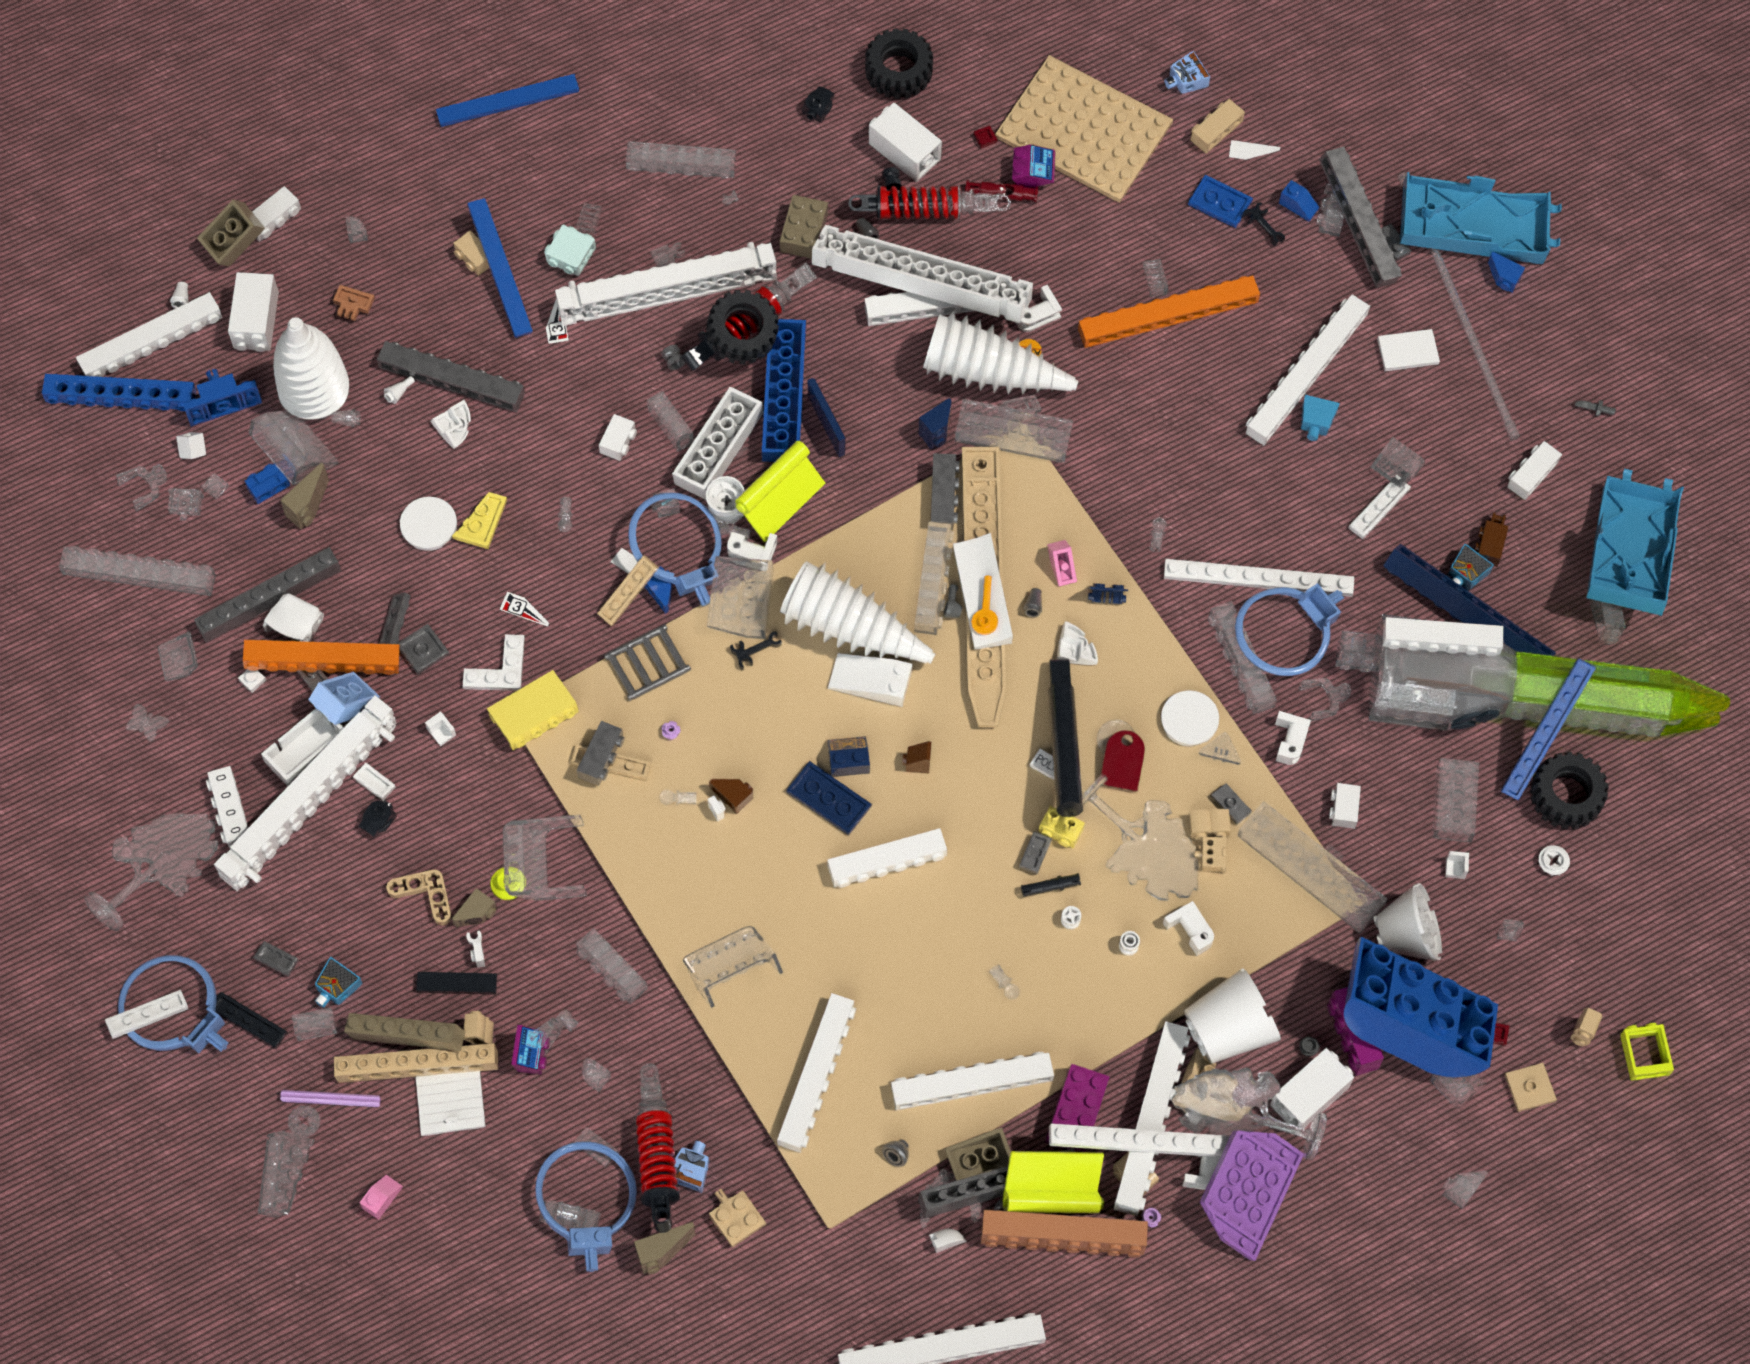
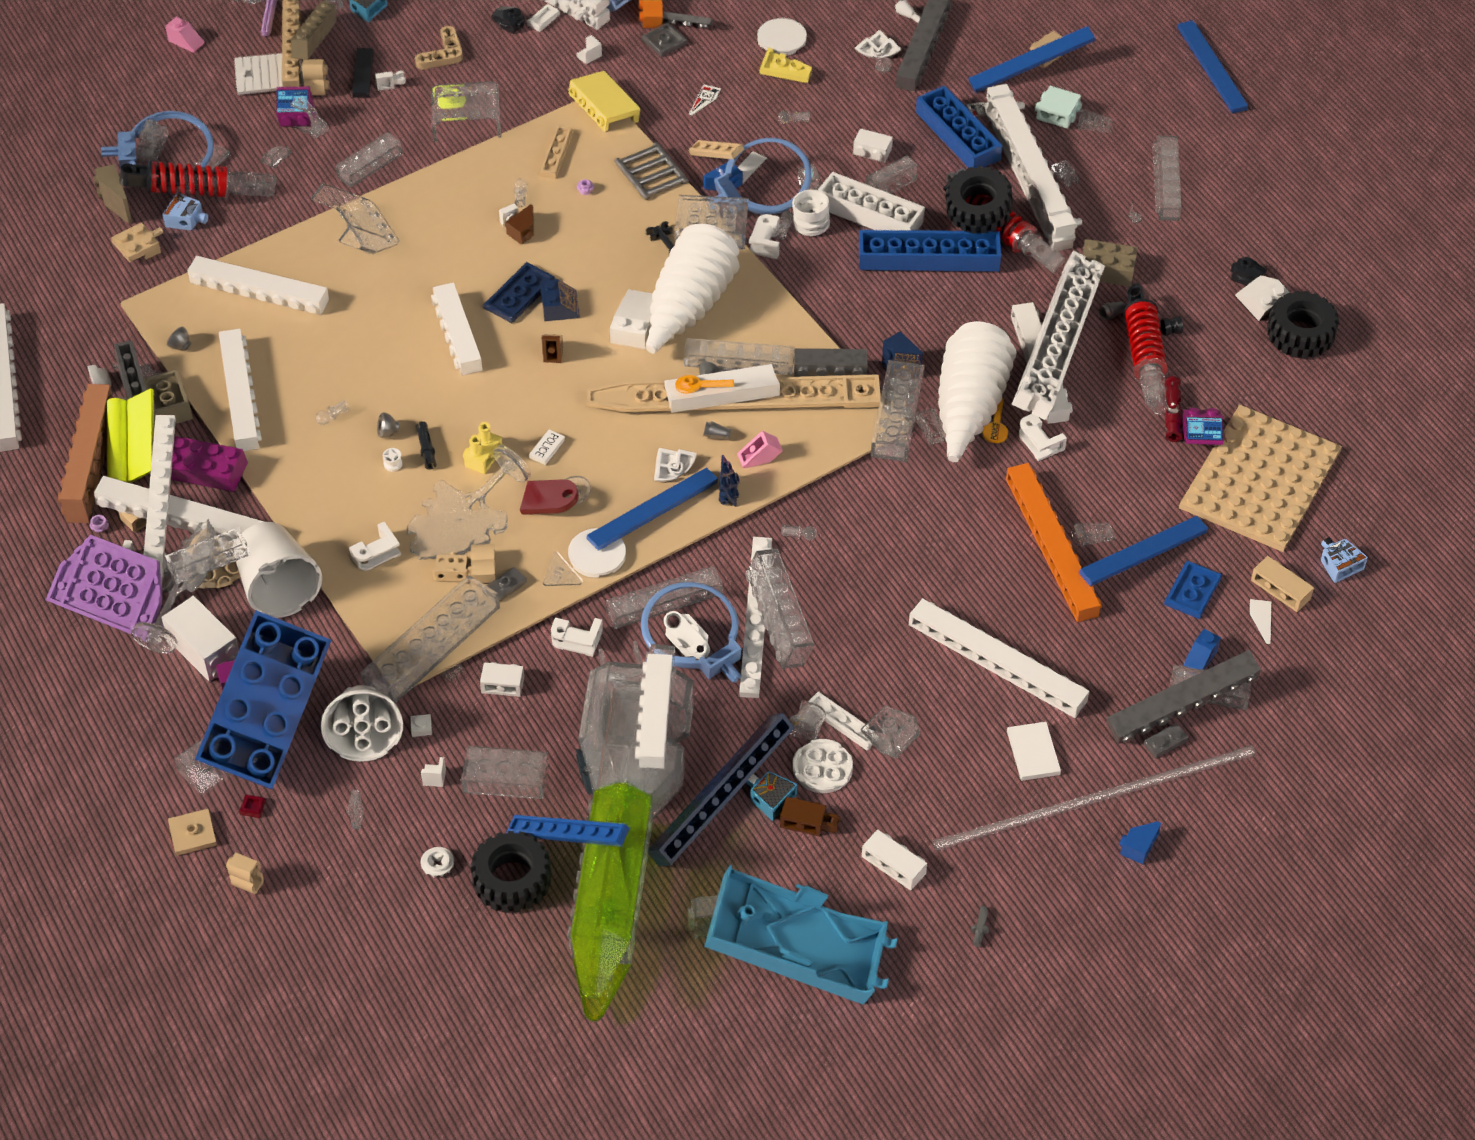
camera: 90 degrees right, 15 degrees down
dark tan slope [452,889,497,927] -> none
white plate [463,634,525,691] -> none
flat silver brick [577,721,625,786] -> none
neon yellow door [735,440,825,542] -> none
dark blue tile [807,378,846,457] -> none
white brick [869,103,942,182] -> none
dark red tile [973,125,997,149] -> none
flat silver plate [1019,832,1052,875] -> none
black piece [1048,659,1083,817] -> none
white wheel [1119,931,1140,956] -> none
black bar [1241,202,1285,246] -> none
dark azure torso [1301,395,1340,441] -> none
dark azure piece [1400,172,1562,265] -> none
clear slope [1442,1170,1488,1209] -> none
neon yellow window [1620,1023,1674,1081] -> none
none -> clear brick [165,527,250,584]
none -> flat silver brick [377,412,399,438]
none -> white plate [411,714,432,737]
none -> blue tile [587,467,718,551]
none -> white piece [664,611,710,659]
none -> clear brick [746,548,814,669]
none -> clear hat [788,700,826,741]
none -> white tile [793,739,853,793]
none -> clear tile [875,57,892,73]
none -> blue brick [916,85,1002,168]
none -> blue tile [1079,516,1209,587]
none -> white slope [1235,275,1290,321]

